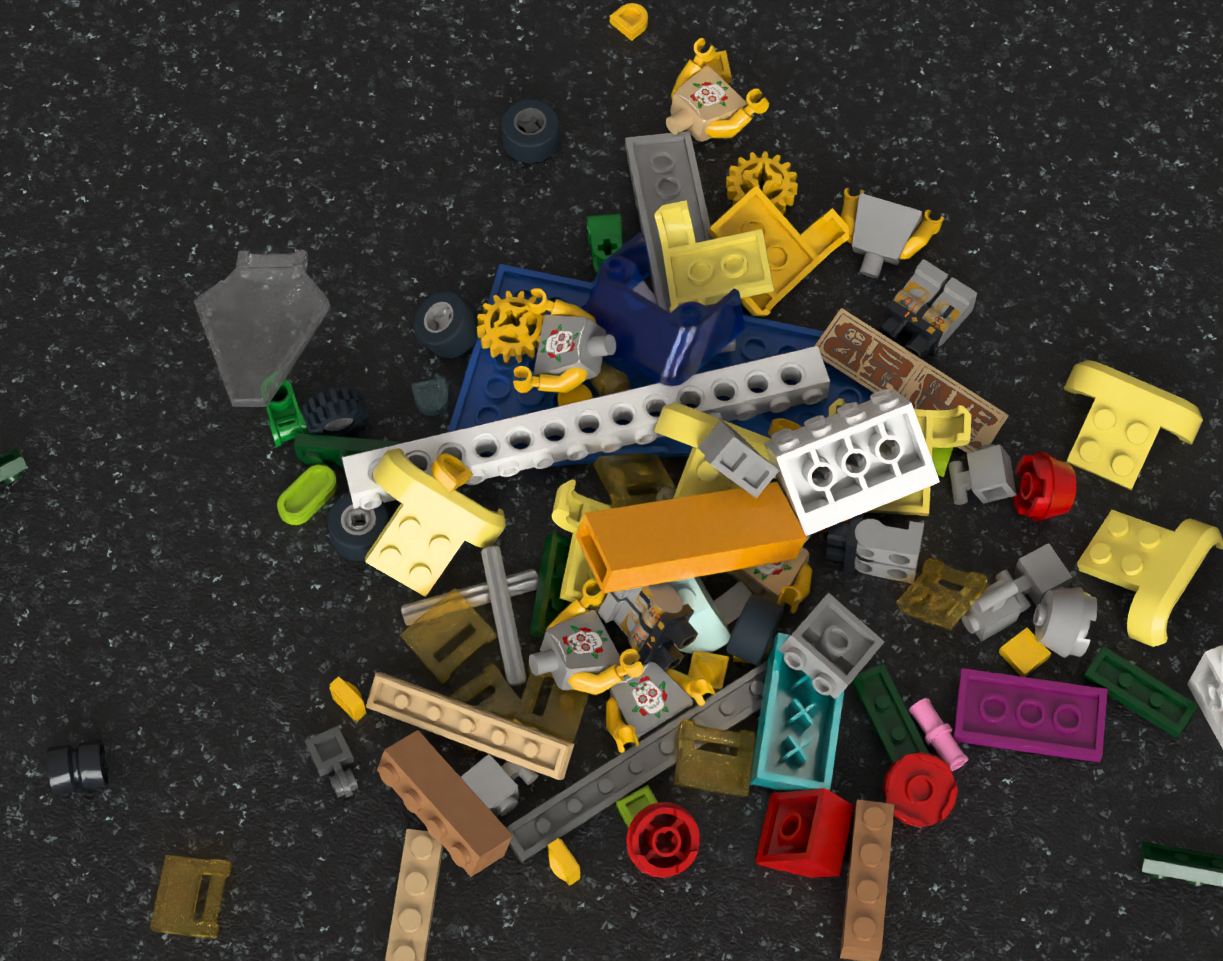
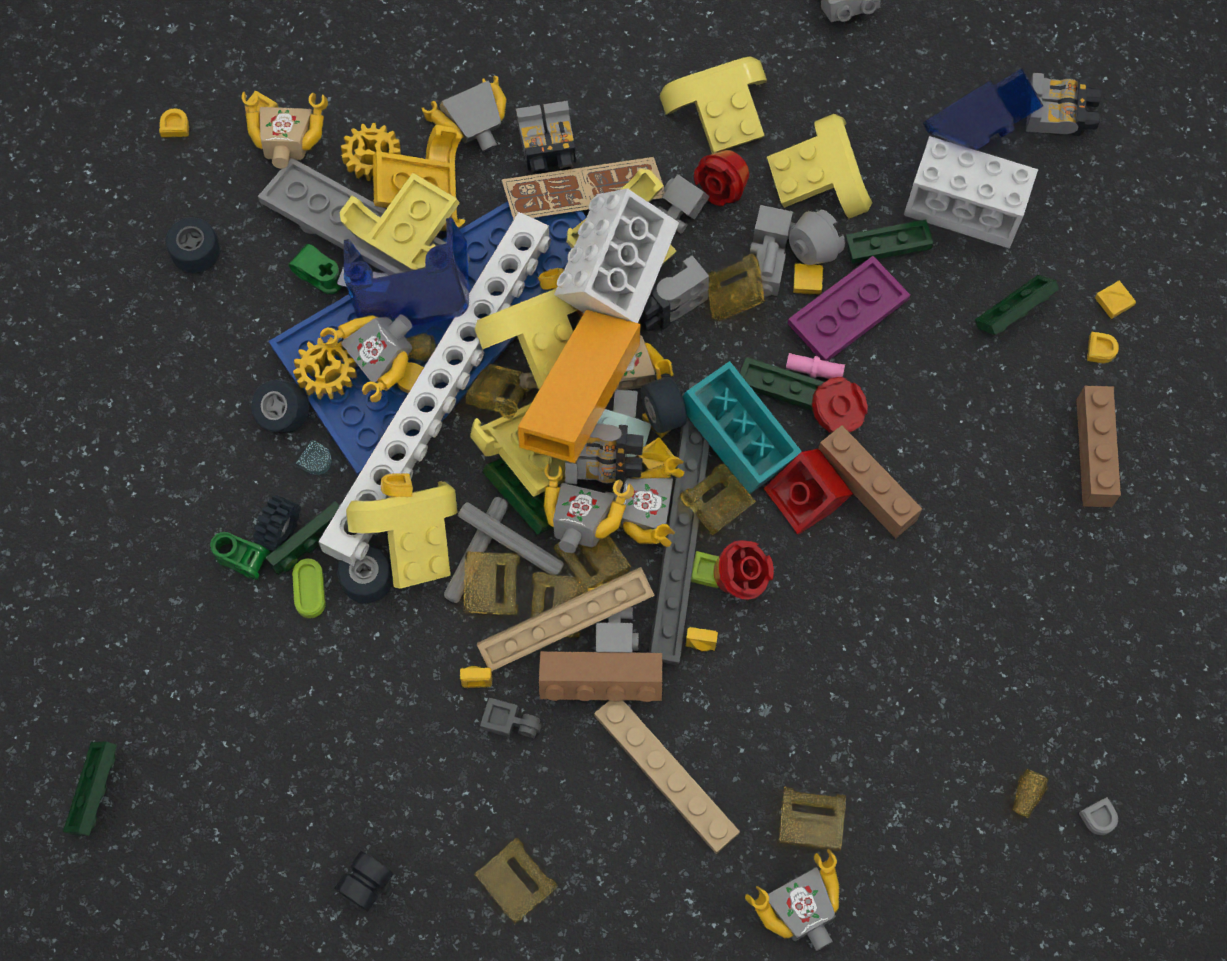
camera: 50 degrees left, 5 degrees up
clear windscreen [194,250,331,407] -> none
light grey tile [698,420,780,498] -> none
light grey plate [779,593,885,699] -> none

